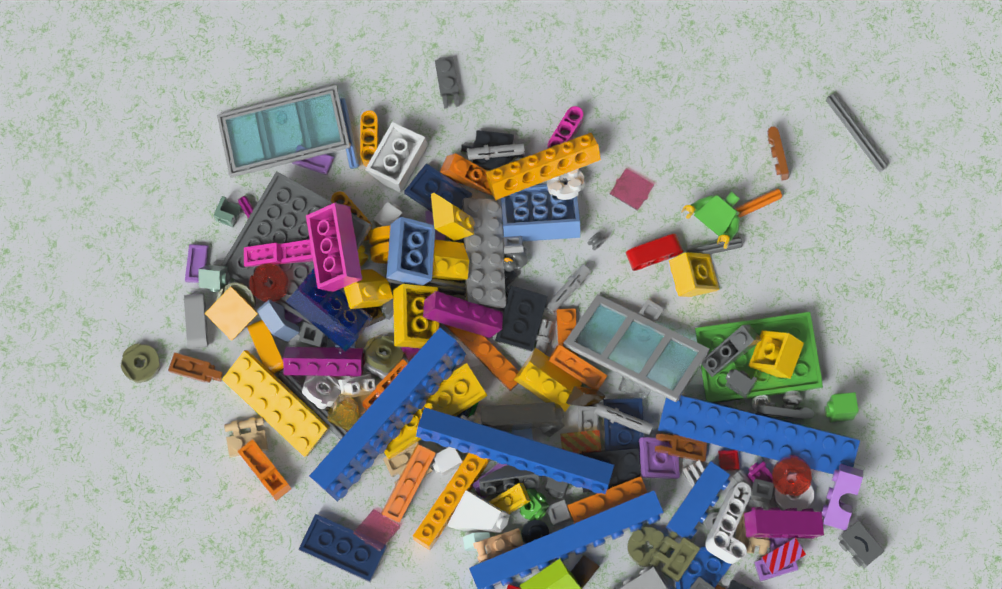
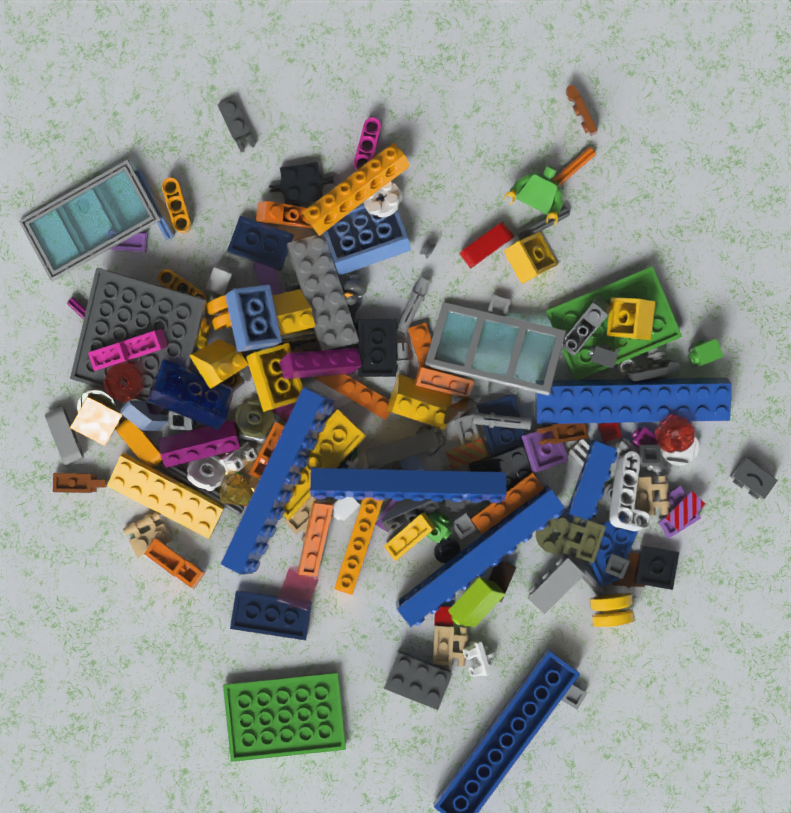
camera: 20 degrees left, 15 degrees up
olive plate [121,344,160,383] -> none
medium lavender tile [185,244,209,283] -> none
brick [198,265,230,292] -> none
sand green panel [213,196,241,228] -> none
dark pink brick [306,203,362,292] -> none
white slope [365,122,428,193] -> none
yellow slope [431,193,475,241] -> none
white slope [447,491,510,533] -> none
light aqua piece [463,532,490,551] -> none
light grey pin [467,143,525,160] -> none
light nougat plate [473,528,524,562] -> none
light grey tile [503,236,523,254] -> none
clear pink piece [610,168,654,211] -> none
magenta brick [744,507,824,539] -> none
arch [821,464,863,531] -> none
axle [826,94,888,172] -> none

